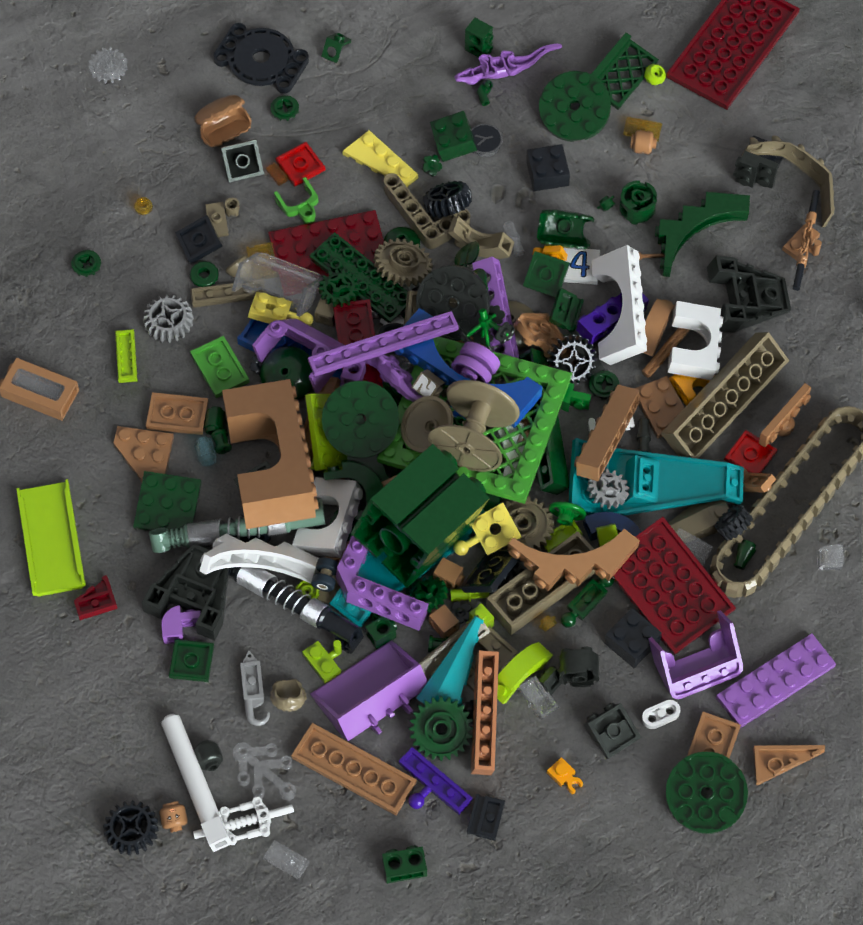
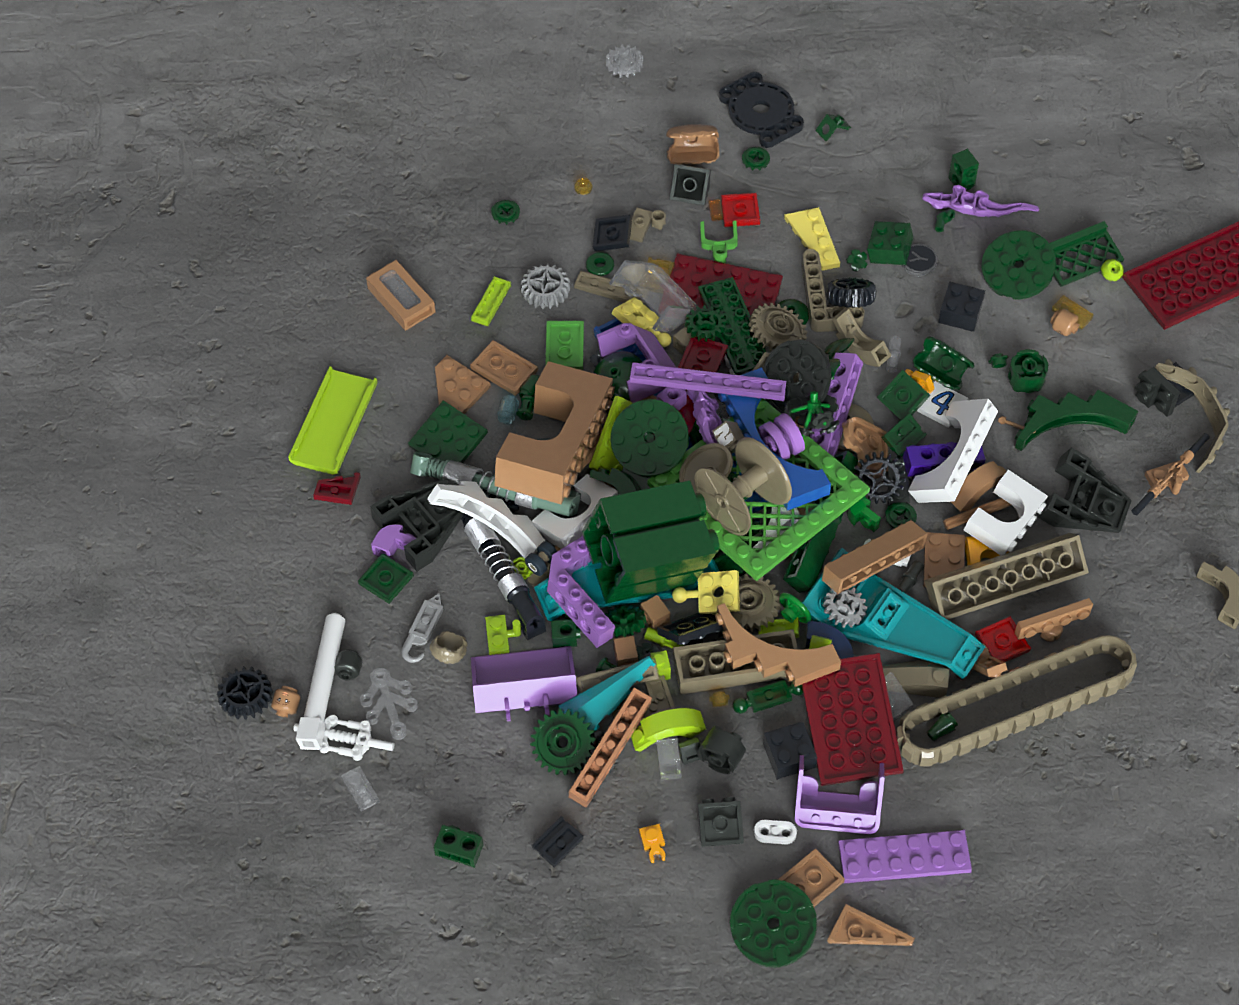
camera: 30 degrees right, 5 degrees down
medium nougat plate [291,723,417,816] -> none
dark purple plate [399,747,473,815] -> none
black tyre [715,504,753,541] -> none
clear brick [817,544,844,570] -> none

